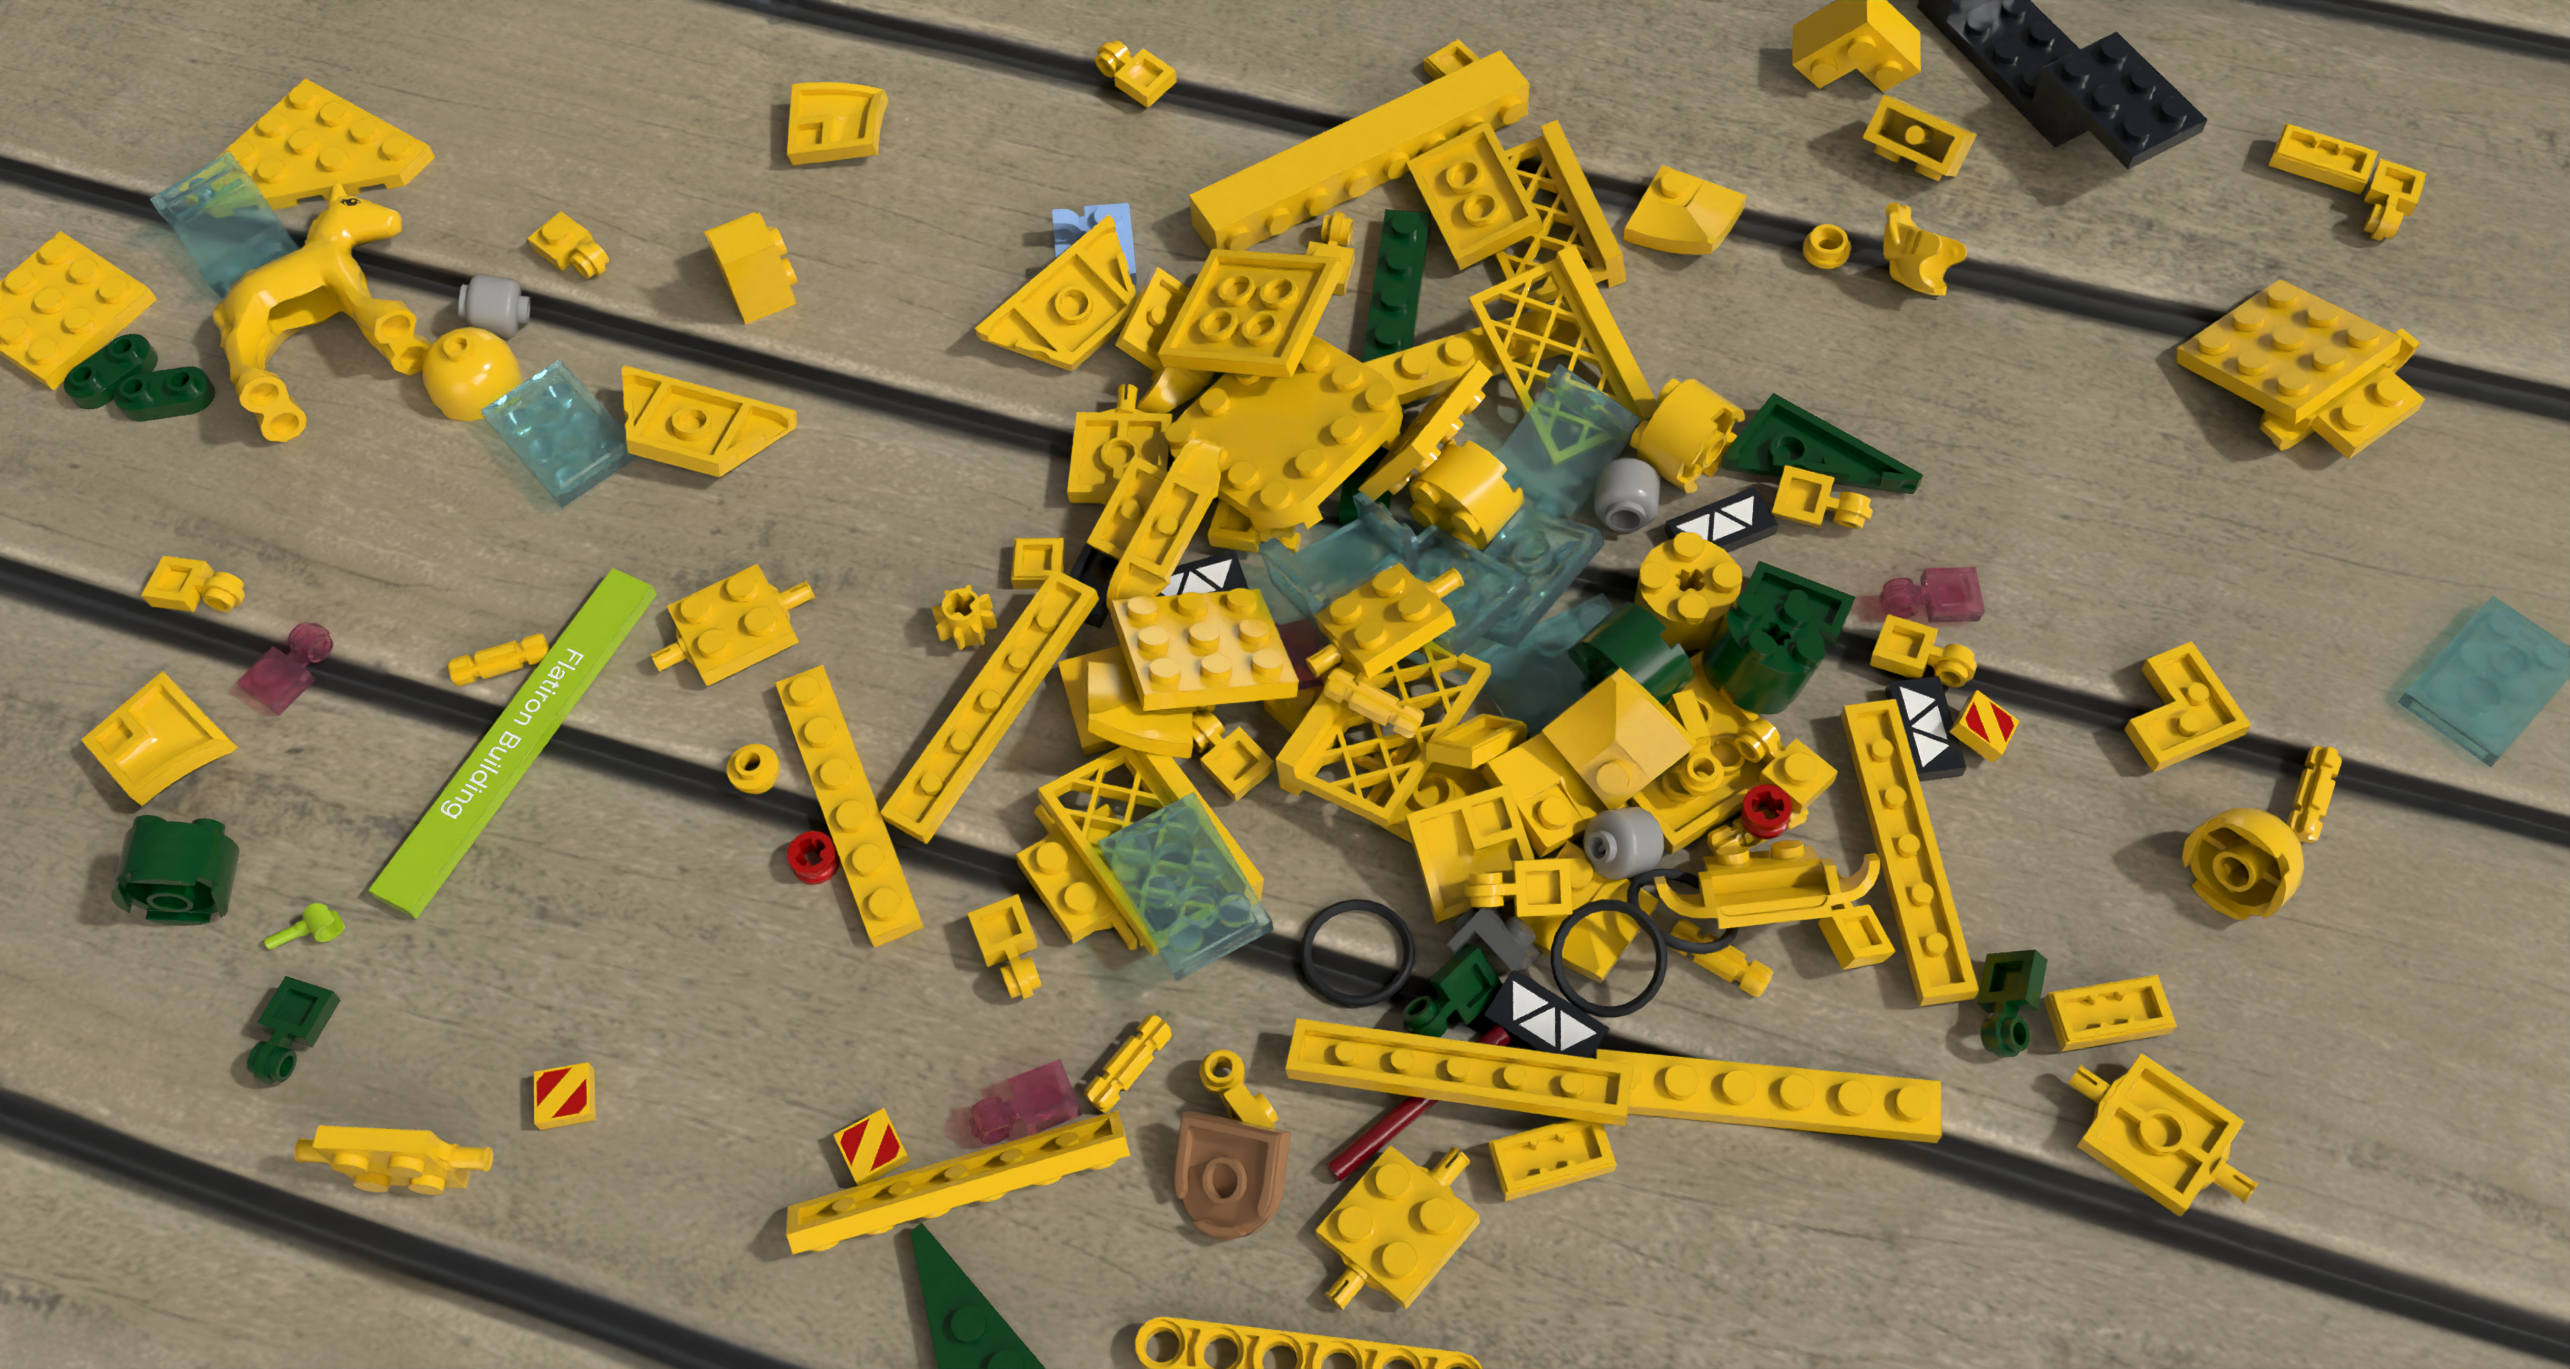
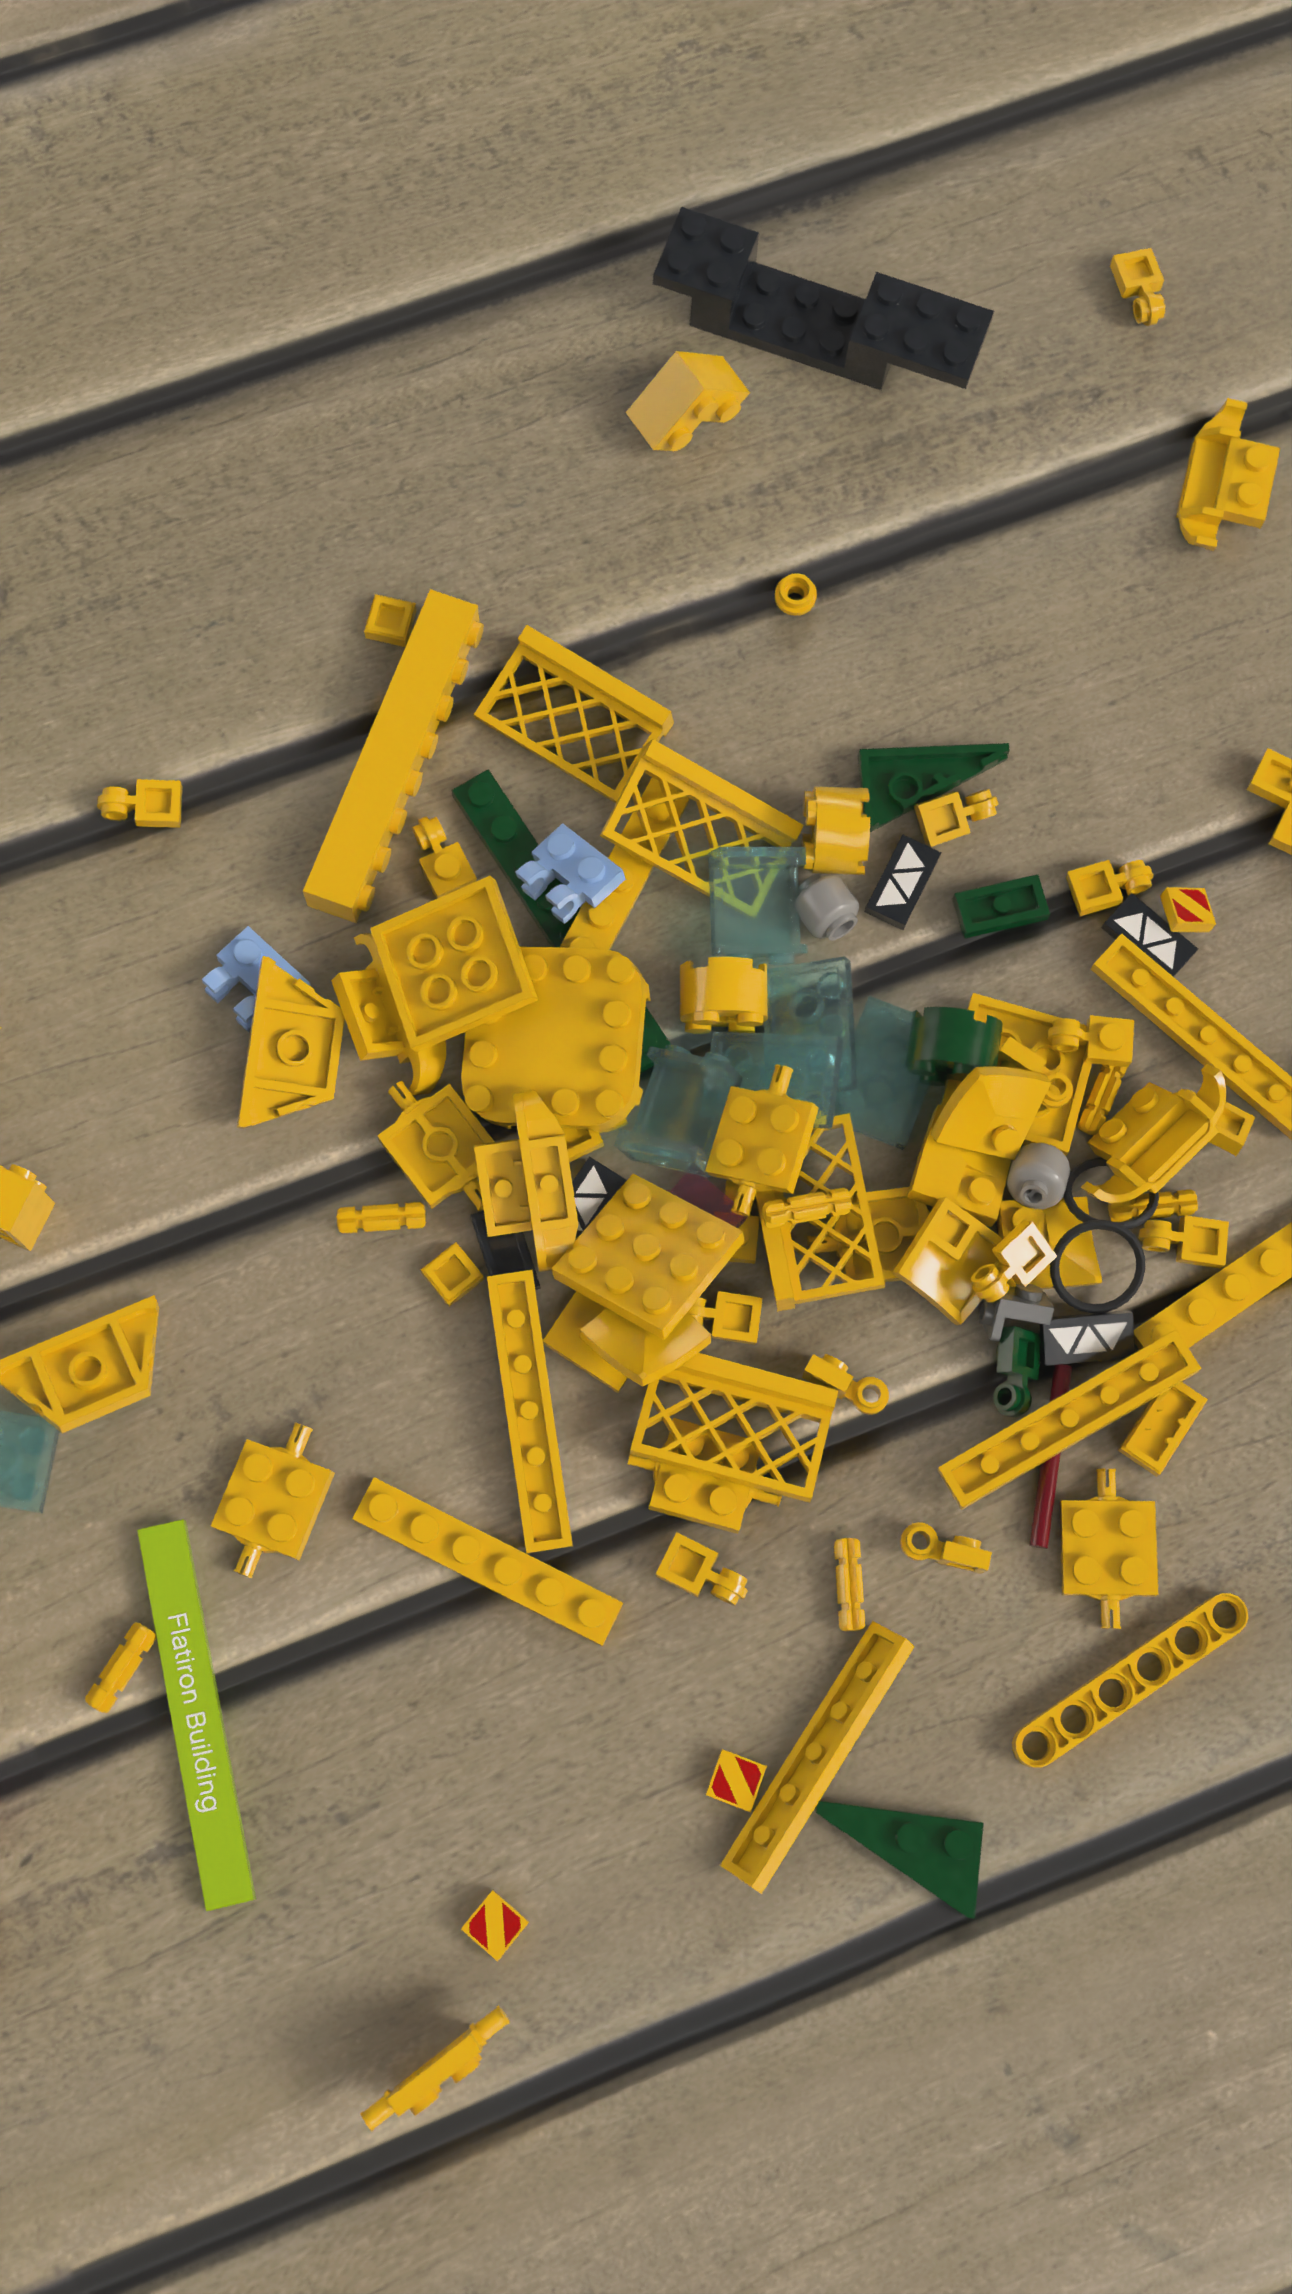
camera: 50 degrees left, 15 degrees up
dark green brick [111,815,240,926] -> none
dark green plate [247,976,341,1085] -> none
lime hand [264,903,345,950] -> none
yellow plate [727,744,780,794] -> none
red bush [787,831,839,885] -> none
yellow gear [932,584,997,650] -> none
clear pink plate [969,1059,1082,1144] -> none
clear light blue plate [1098,792,1274,981] -> none
medium nougat tile [1174,1111,1291,1240] -> none
black tyre [1300,899,1415,1007] -> none
yellow plate [1358,360,1493,502] -> none
yellow plate [1406,121,1544,271] -> none
yellow tile [1426,713,1527,770] -> none
yellow plate [1623,165,1747,255] -> none
yellow brick [1634,532,1742,652] -> none
dark green brick [1701,592,1825,715] -> none
red bush [1741,784,1792,839] -> none
yellow brick [1863,95,1977,181] -> none
clear pink plate [1879,567,1985,623] -> none
yellow helmet [1883,202,1967,296] -> none
yellow plate [2176,279,2401,425] -> none
yellow plate [2268,123,2378,195] -> none
none -> yellow axle [336,1202,426,1233]
none -> light blue plate [516,823,626,924]
none -> yellow plate [802,1354,889,1415]
none -> yellow plate [1139,1215,1229,1269]

